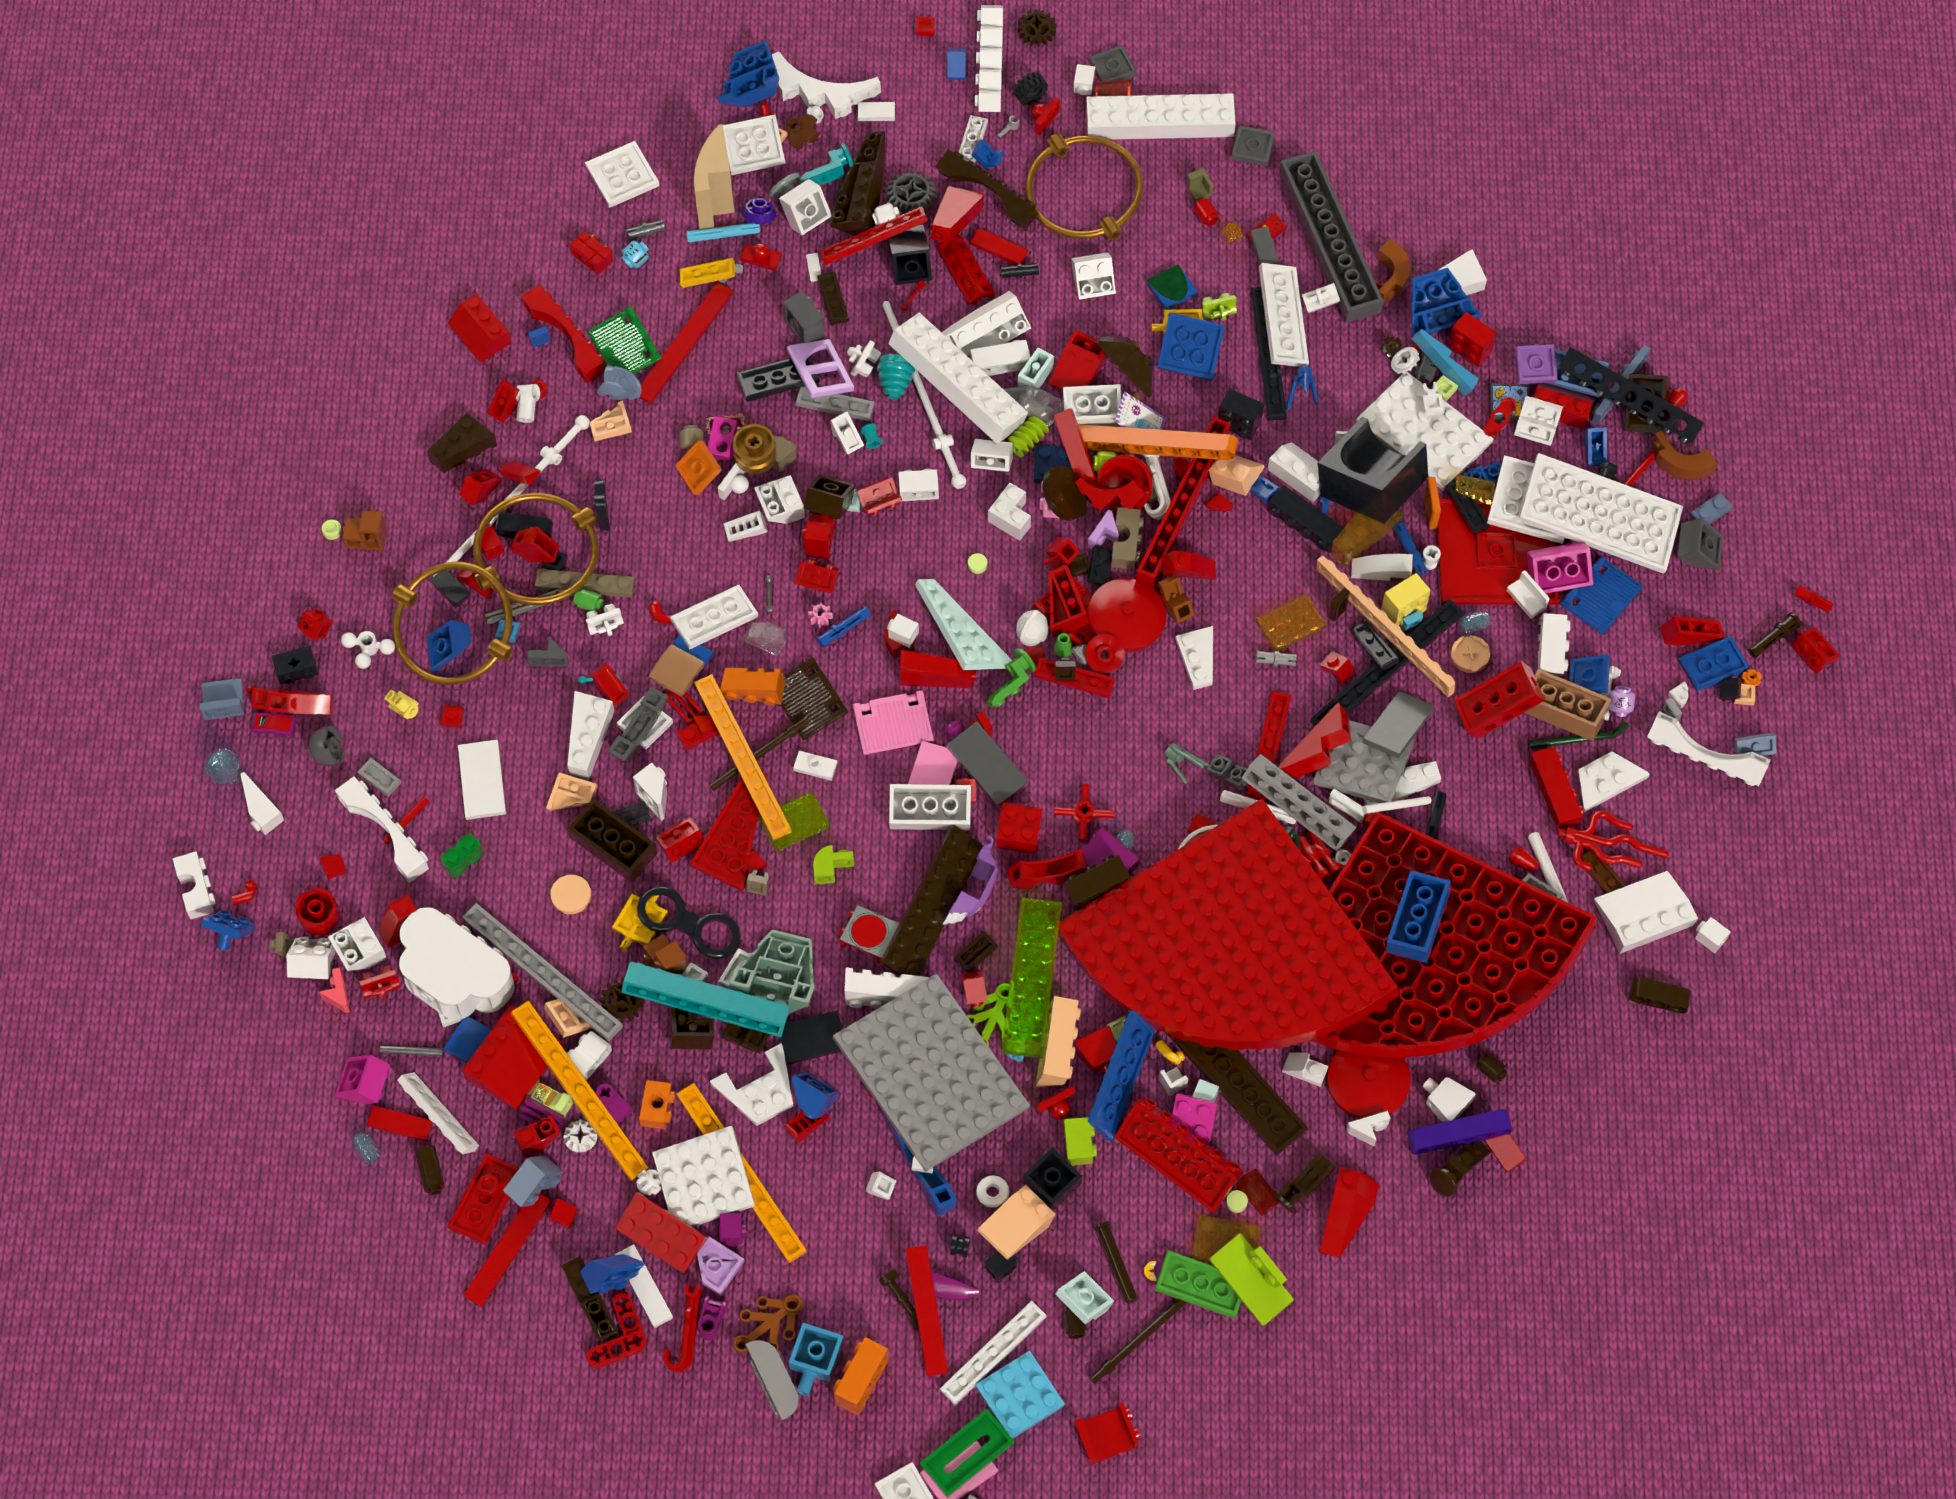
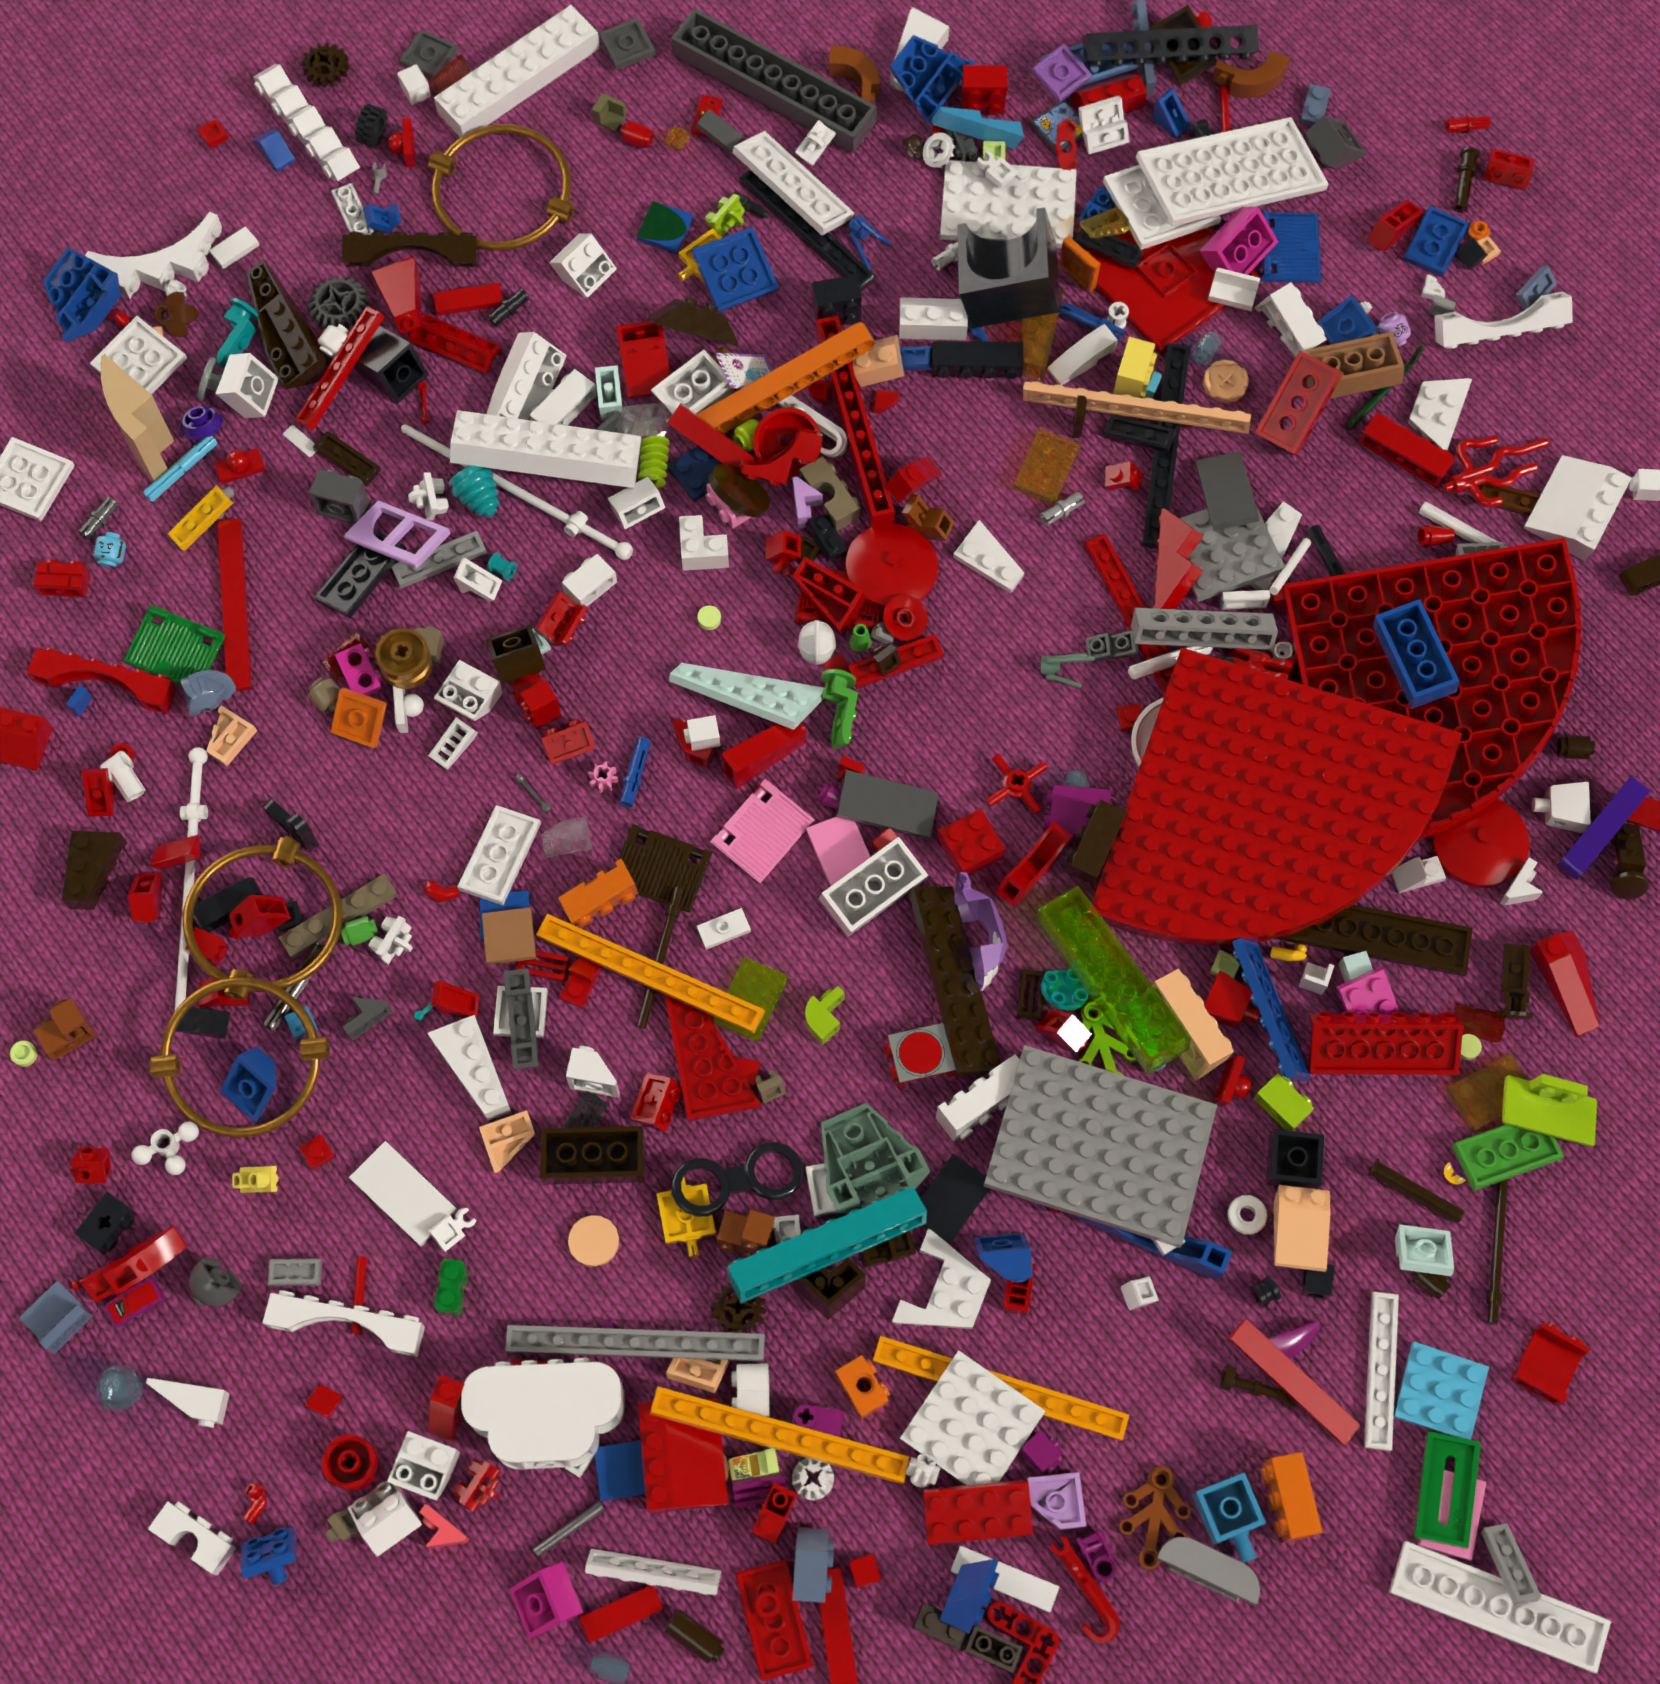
camera: 40 degrees left, 5 degrees up
none -> white plate [428,1207,476,1252]
none -> black piece [732,191,769,218]
none -> teal dish [1041,969,1088,1011]

